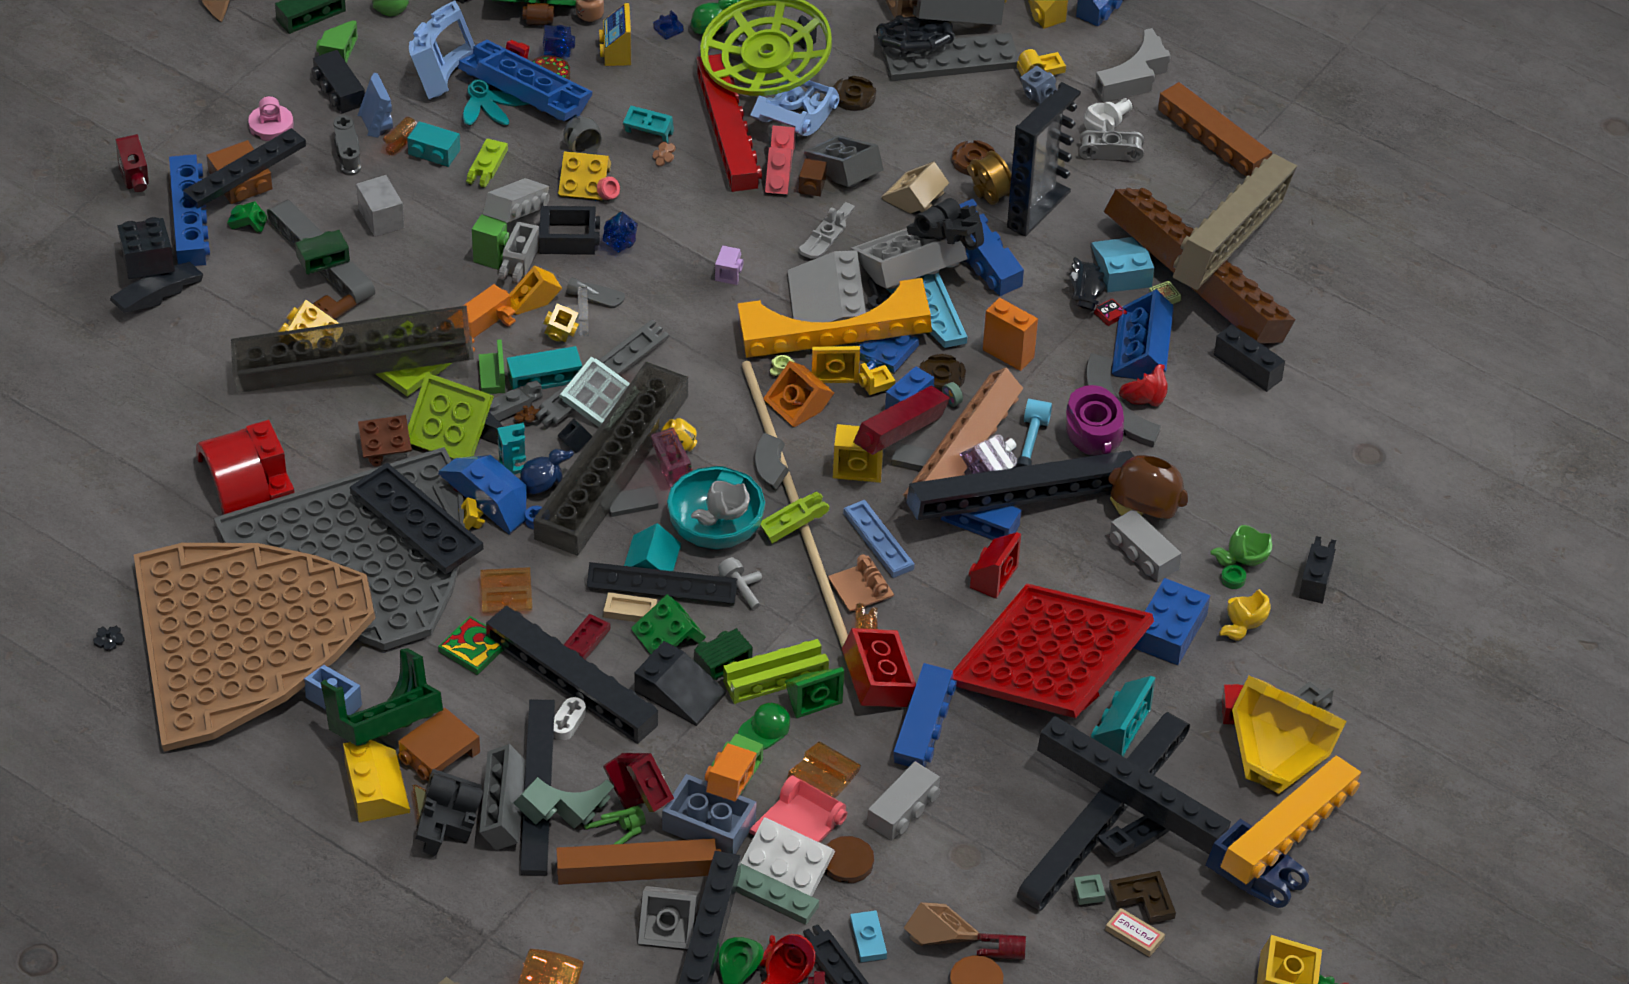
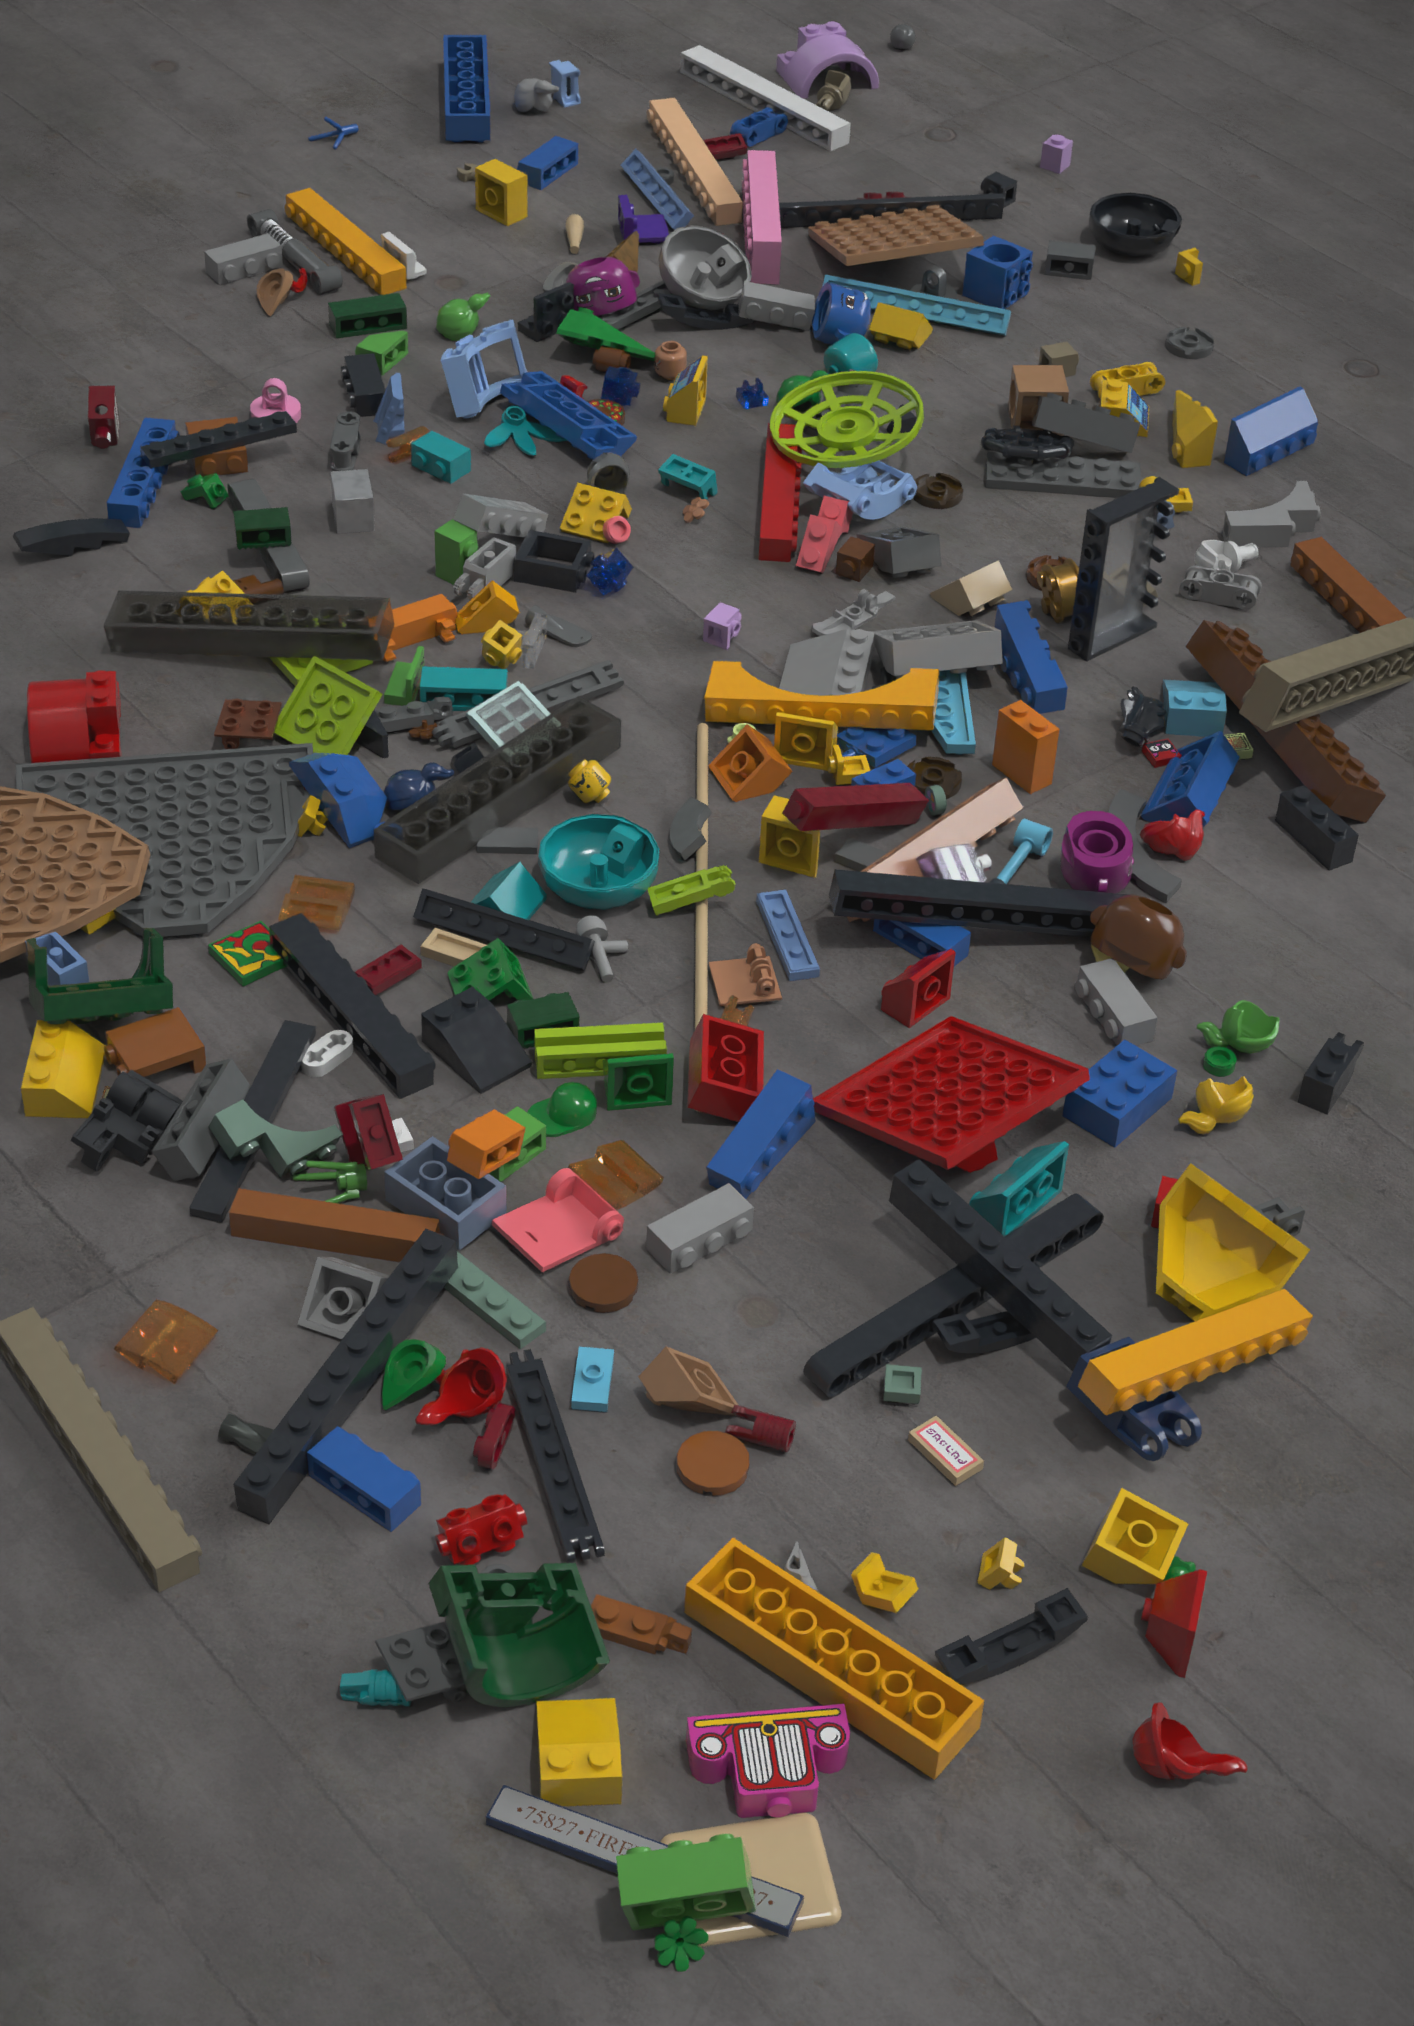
camera: 15 degrees right, 5 degrees down
black brick [117,217,175,279] -> none
black plate [350,462,484,574] -> none
lime hinge [466,138,508,187] -> none
teal hinge [497,423,526,474] -> none
clear pink slope [651,427,692,488] -> none
light grey hair [691,481,750,526] -> none
white plate [741,817,835,896] -> none
black plate [906,198,984,250] -> none
dark brown plate [1109,871,1176,923] -> none

